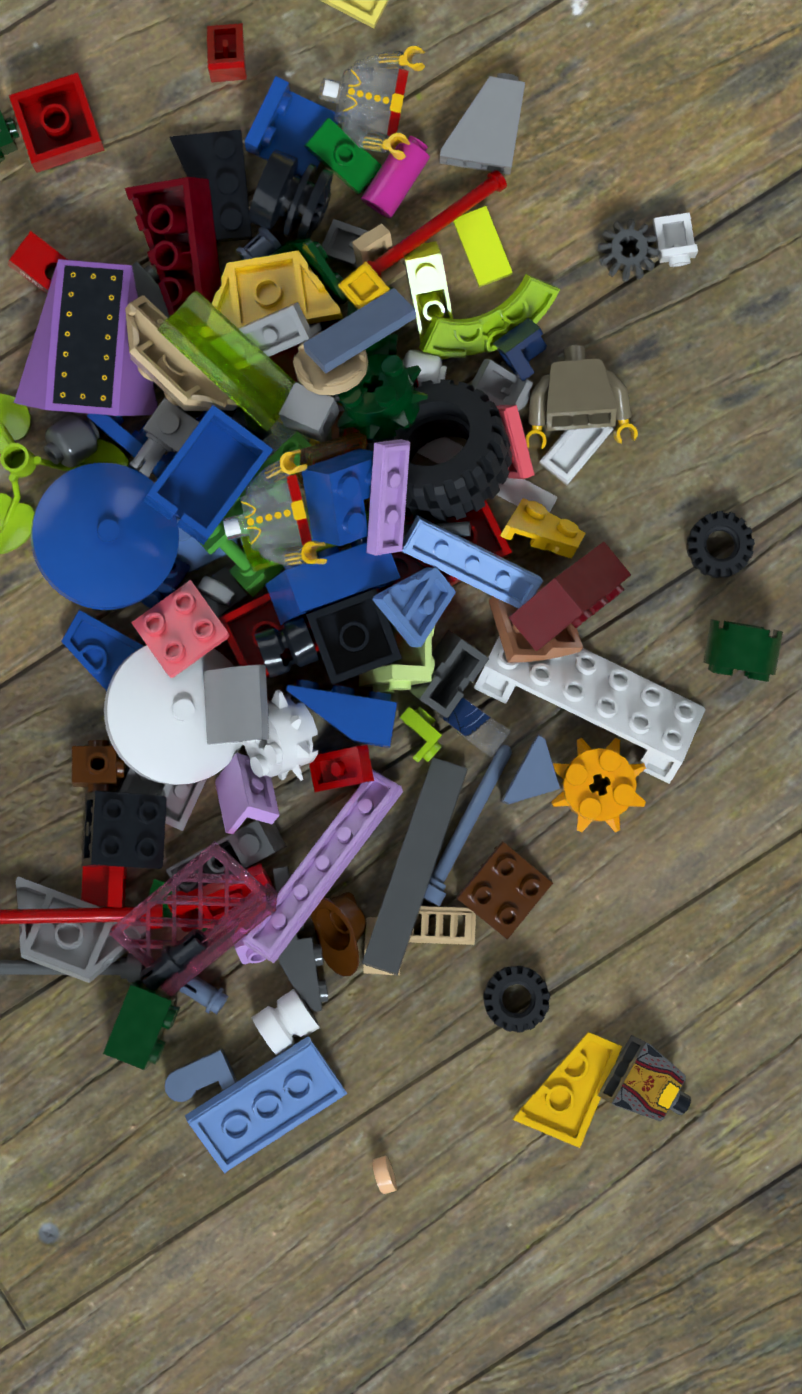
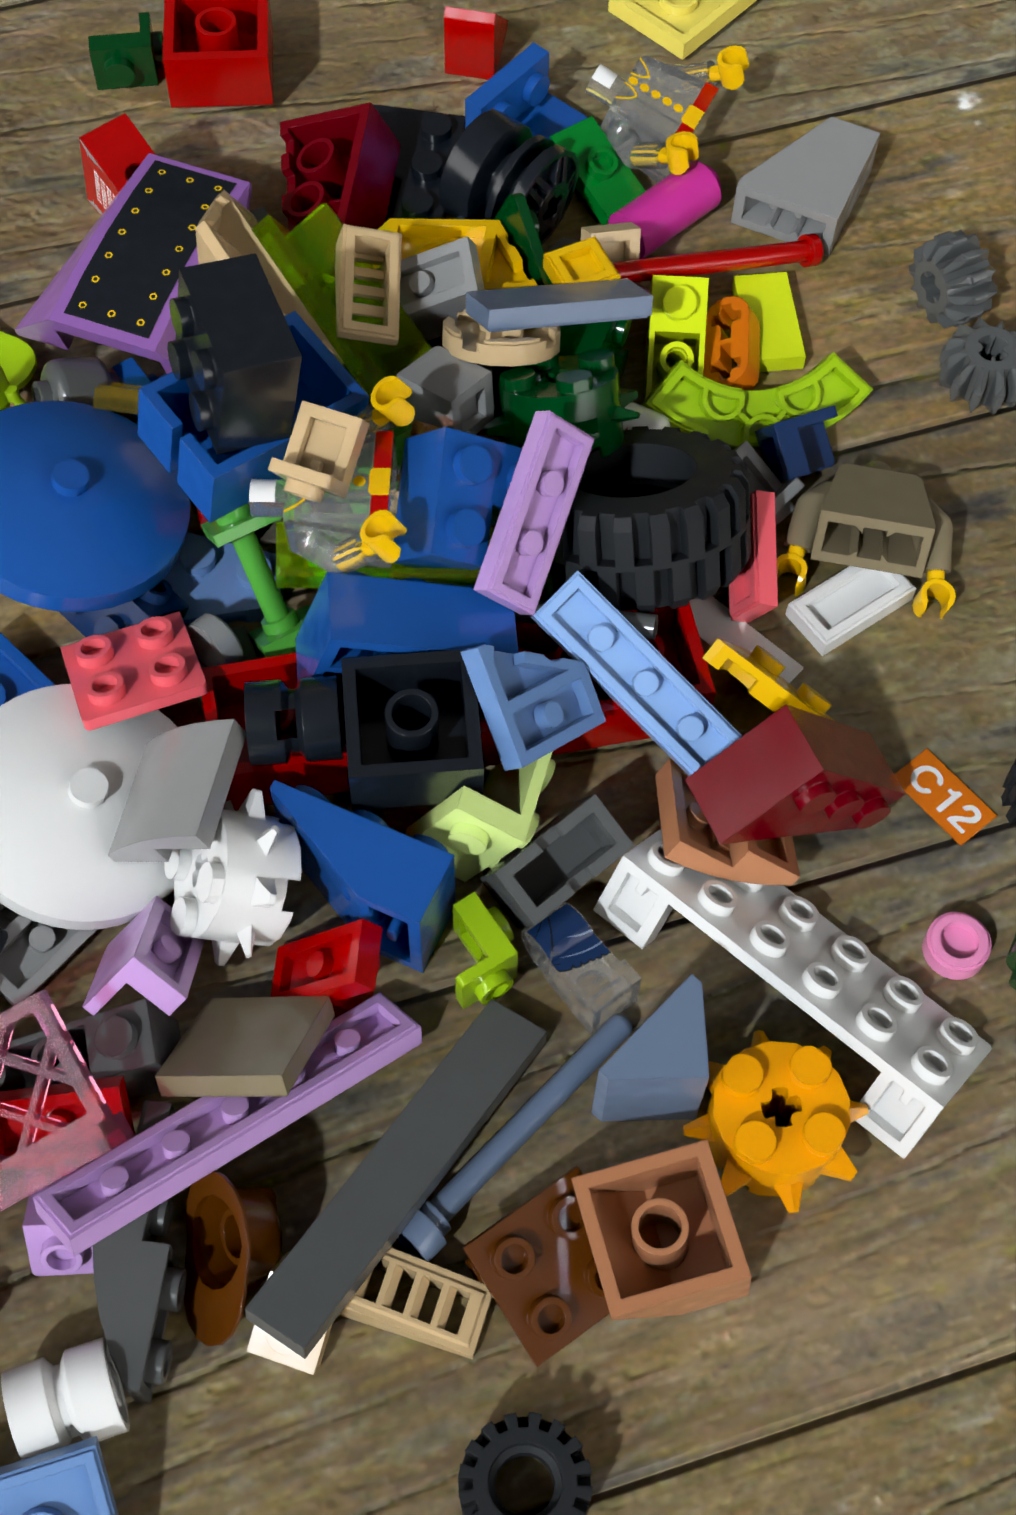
camera: 15 degrees right, 25 degrees down
none -> clear yellow tile [93,381,142,414]
none -> dark tan tile [155,996,335,1097]
none -> black brick [167,253,302,455]
none -> tan bracket [268,400,369,503]
none -> tan slope [335,224,402,346]
none -> nougat slope [571,1139,752,1320]
none -> orange beam [703,296,760,390]
none -> orange sticker [894,749,997,846]
none -> dark grey gear [909,230,998,329]
none -> bright pink tile [922,912,992,980]

